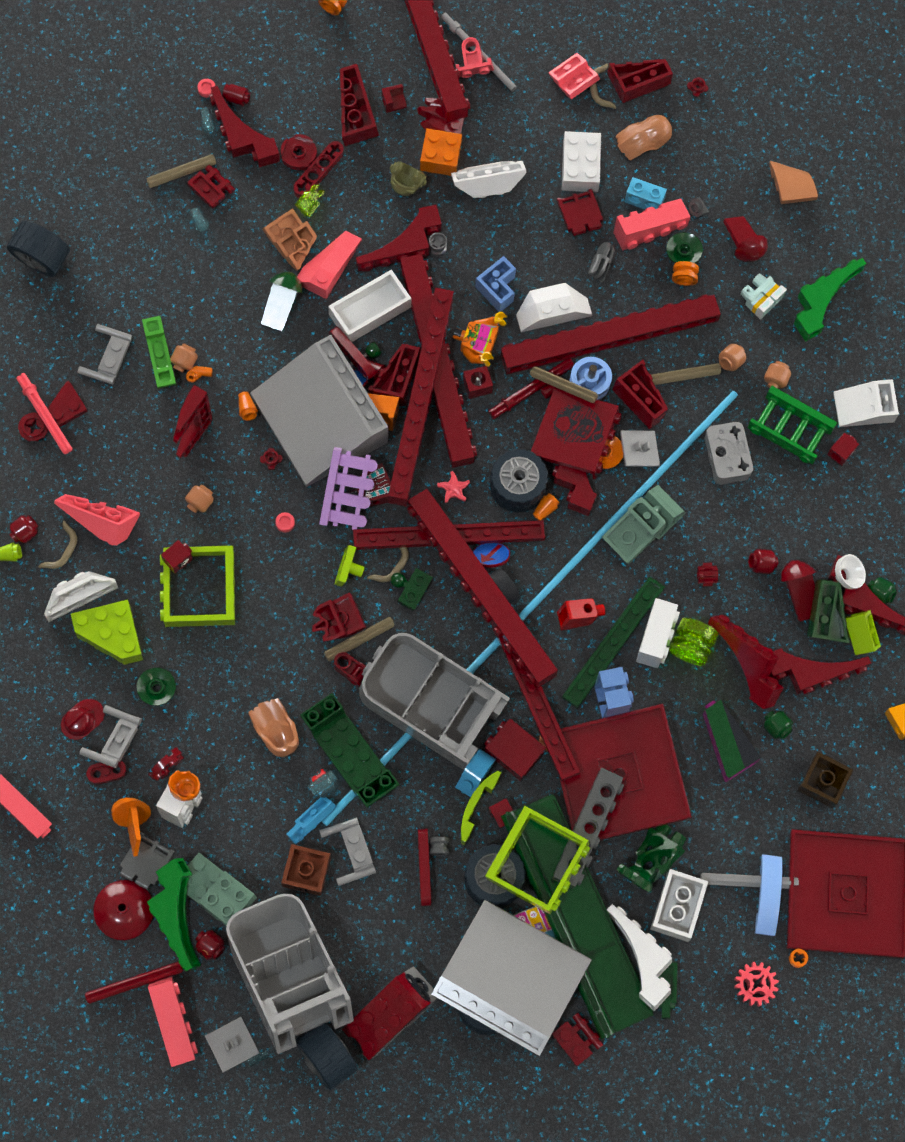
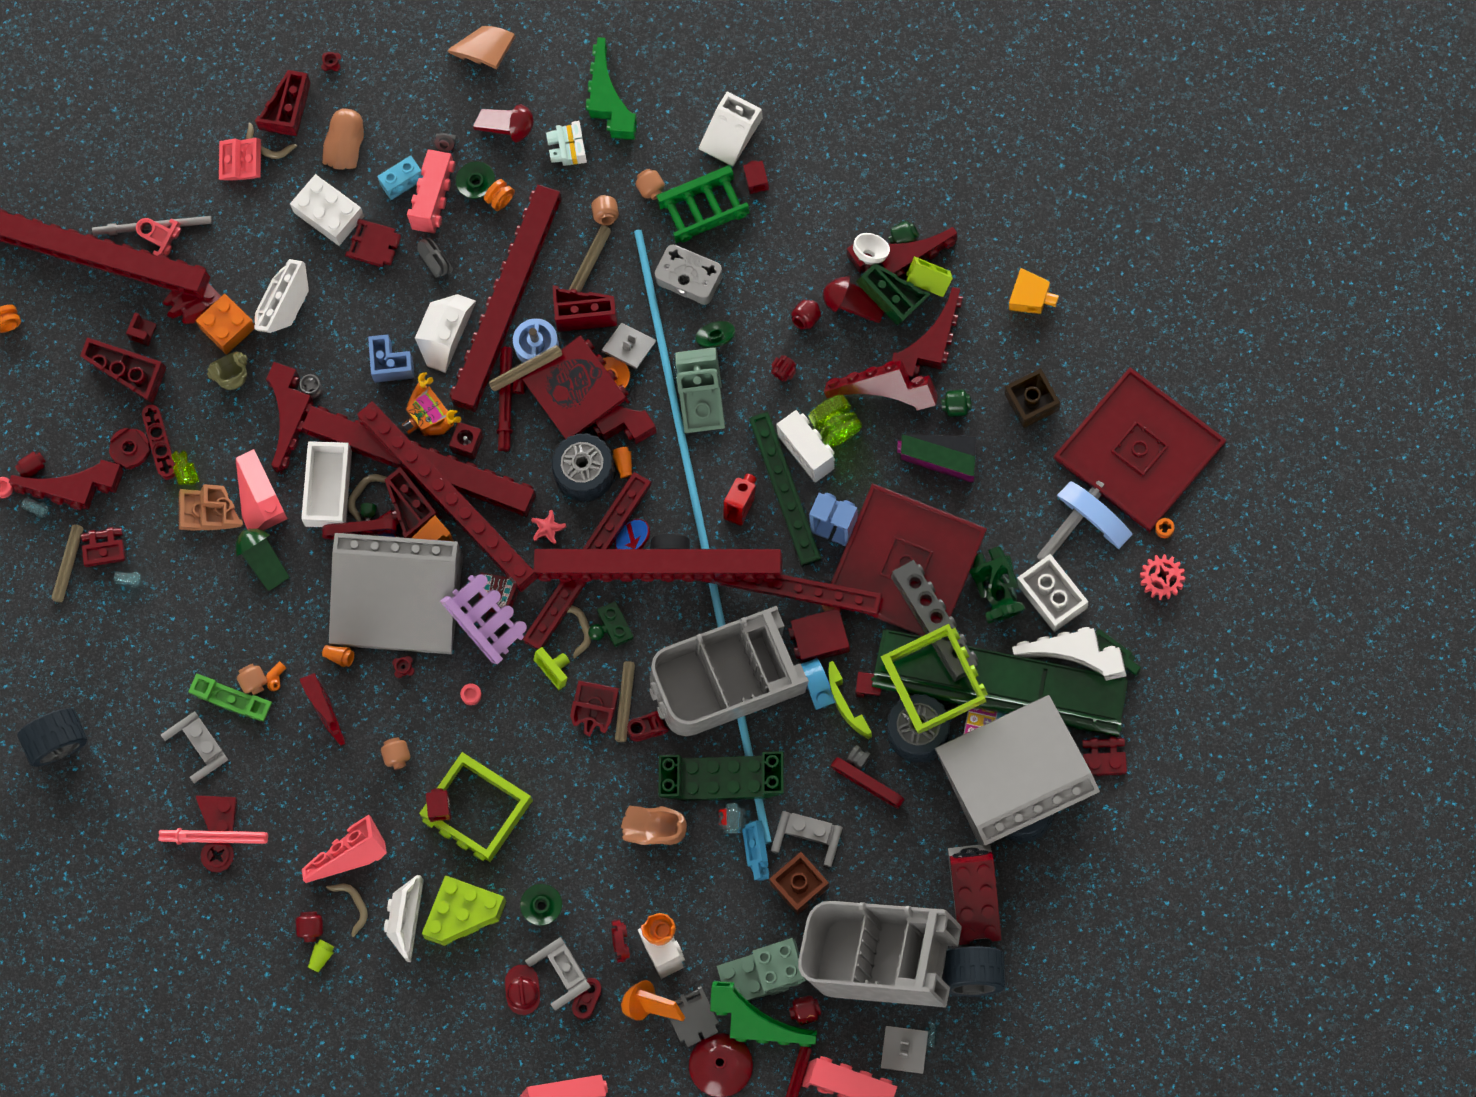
camera: 40 degrees left, 0 degrees up
none -> dark tan animal [348,474,387,522]
none -> dark green dish [696,321,735,348]

